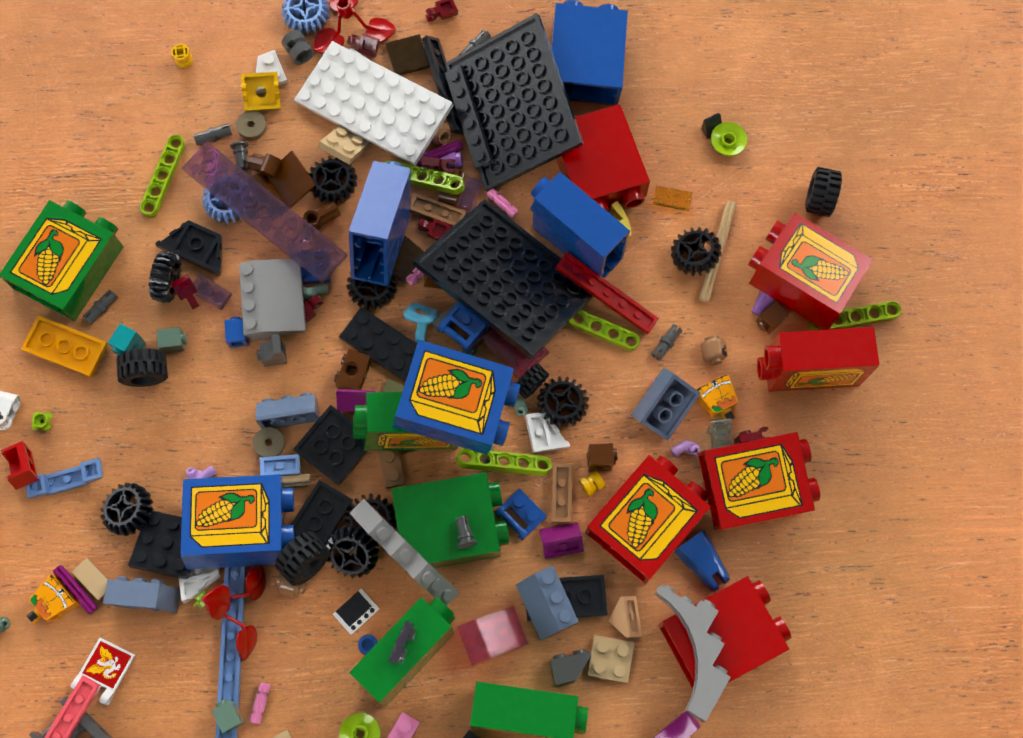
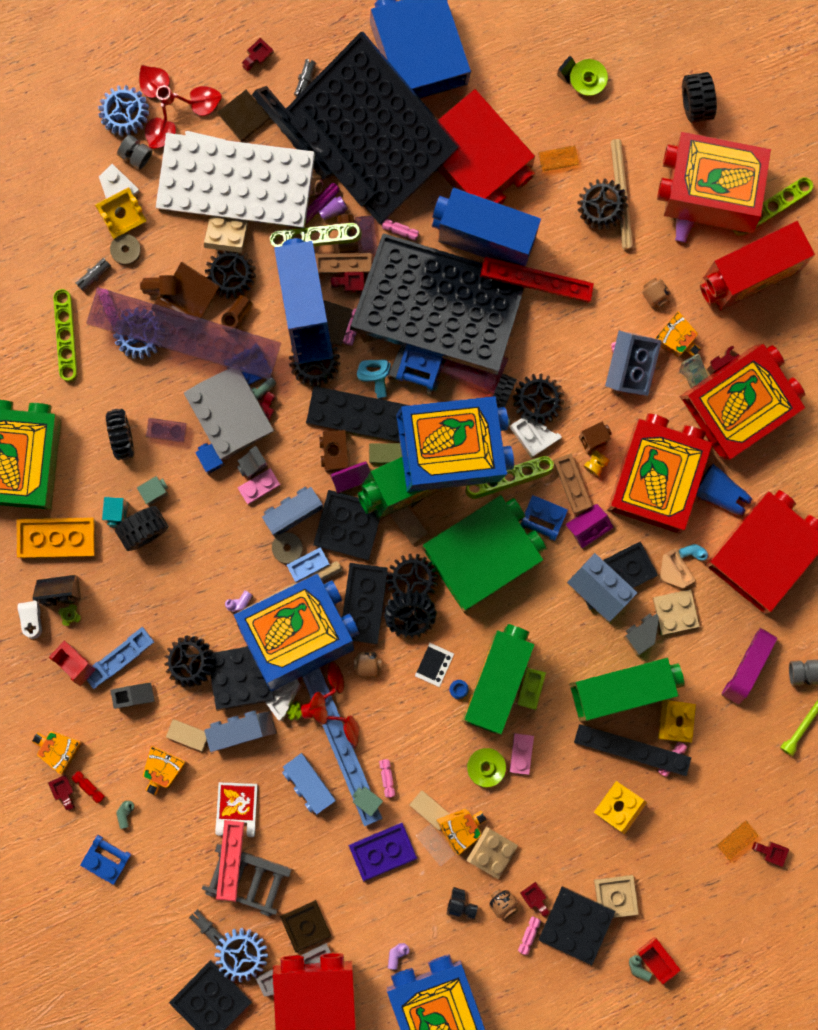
camera: 25 degrees left, 10 degrees up
magenta axle [53,565,98,615] -> none
dark grey pin [82,289,118,325] -> none
black wing [155,220,223,276] -> none
yellow wheel [171,44,193,68] -> none
dark red plate [171,274,199,309] -> none
dark grey pin [230,141,249,171] -> none
black tyre [275,531,330,586] -> none
dark red plate [347,34,380,58] -> none
light grey arch [350,499,460,606] -> none
plate [388,621,417,666] -> none
dark red plate [421,157,456,173] -> none
dark grey pin [455,516,478,549] -> none
clear pink slope [457,606,528,667] -> none
lime beam [567,310,640,351] -> none
light yellow slope [610,201,632,243] -> none
dark grey pin [651,324,682,361] -> none
light grey arch [654,585,731,722] -> none
lavender arm [670,440,701,457] -> none
reddish brown brick [756,301,789,334] -> none
none -> black slope [33,575,81,607]
none -> dark grey slope [110,683,155,709]
none -> bright pink plate [238,468,280,505]
none -> medium blue brick [282,753,336,815]
none -> lime plate [517,667,546,710]
none -> medium azure arm [679,544,708,561]

